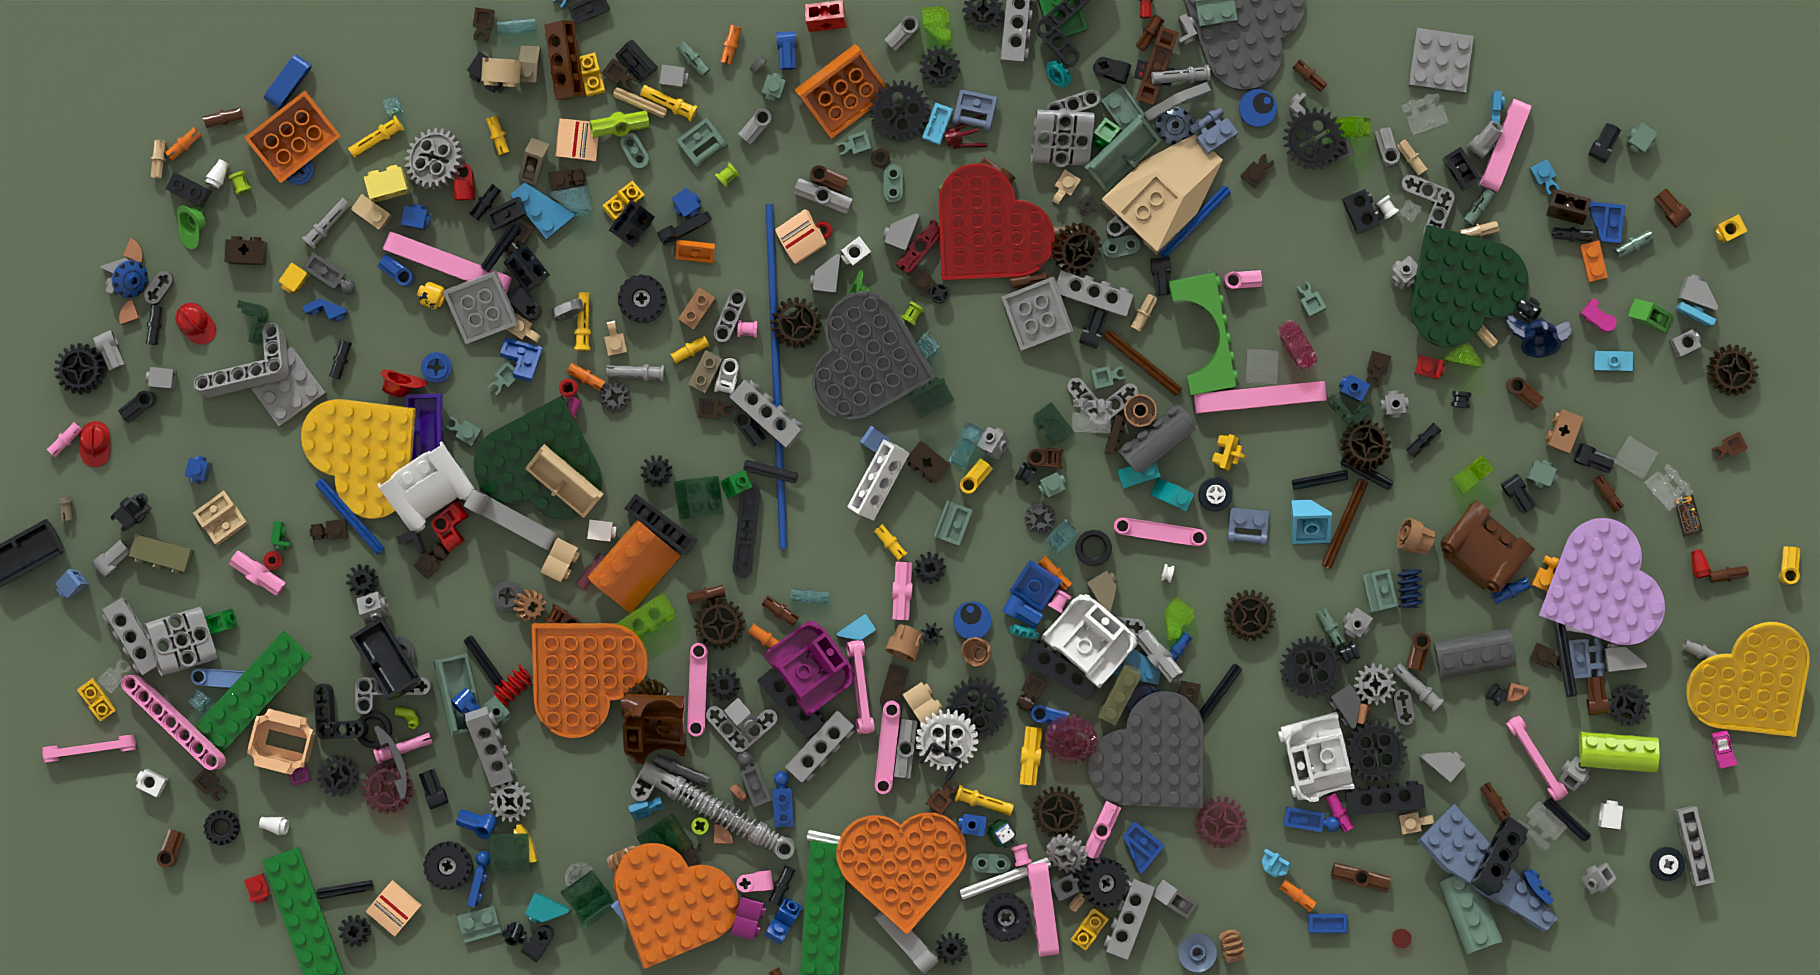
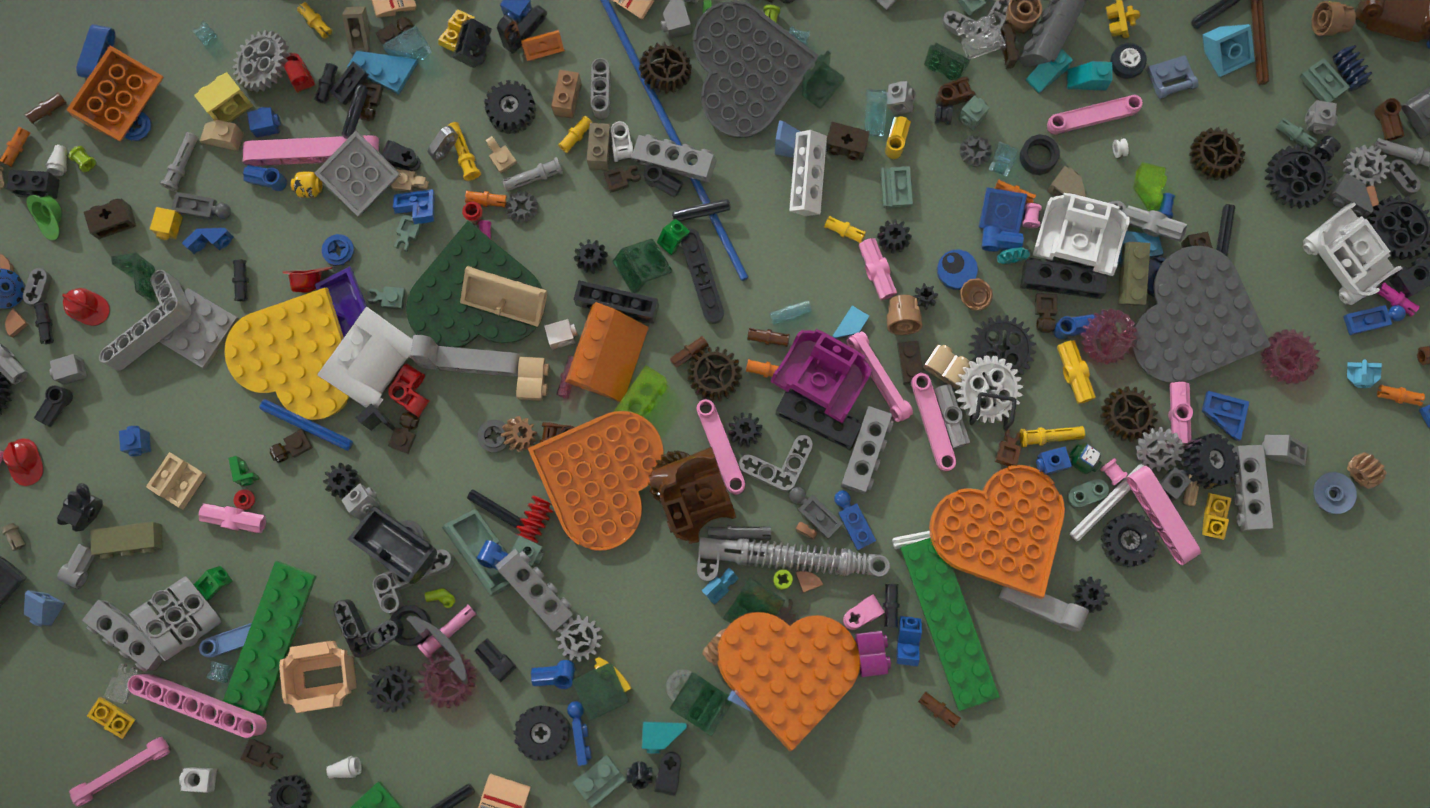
camera: 20 degrees left, 10 degrees down
magenta tile [288,764,311,786] -> none
yellow pin [348,115,405,158] -> none
black brick [503,246,550,292] -> none
light grey brick [724,698,758,732] -> none
bright pink bush [737,320,758,338] -> none

